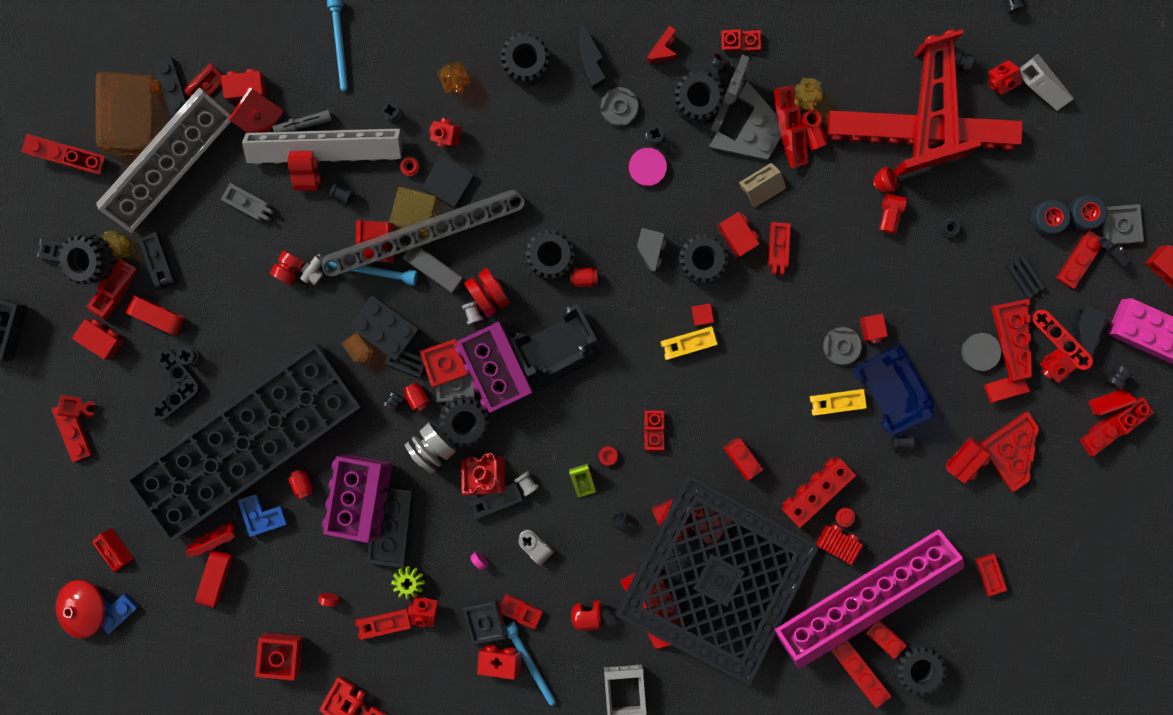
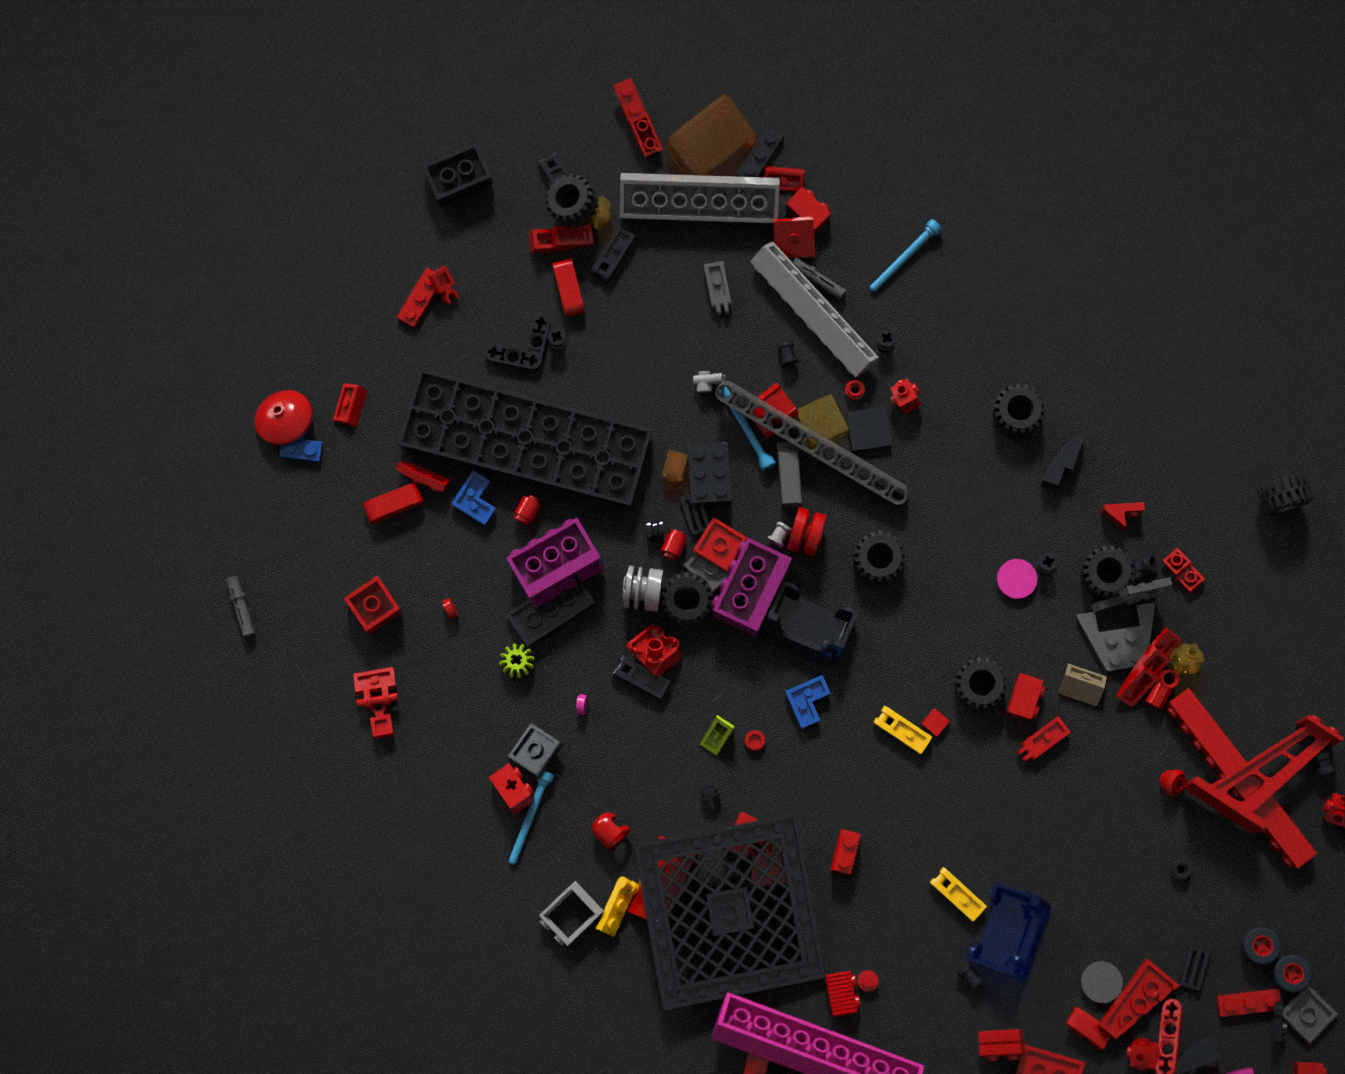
camera: 55 degrees right, 10 degrees down
red brick [72,318,124,360] -> none
red wheel [270,250,305,286] -> none
red brick [287,151,322,191] -> none
red plate [355,608,412,640] -> none
red brick [408,597,437,627] -> none
clear orange brick [437,62,471,94] -> none
red slope [500,594,543,629] -> none
light grey bush [514,471,539,496] -> none
light grey piece [519,530,554,566] -> none
red brick [570,268,597,287] -> none
dark grey tile [601,87,639,127] -> none
dark grey slope [636,228,667,272] -> none
red slope [644,411,664,451] -> none
red brick [781,457,856,528] -> none
dark grey tile [823,327,862,365] -> none
red brick [860,314,888,343] -> none
red piece [879,193,906,234] -> none
none -> yellow plate [596,877,639,937]
none -> blue plate [785,675,831,729]

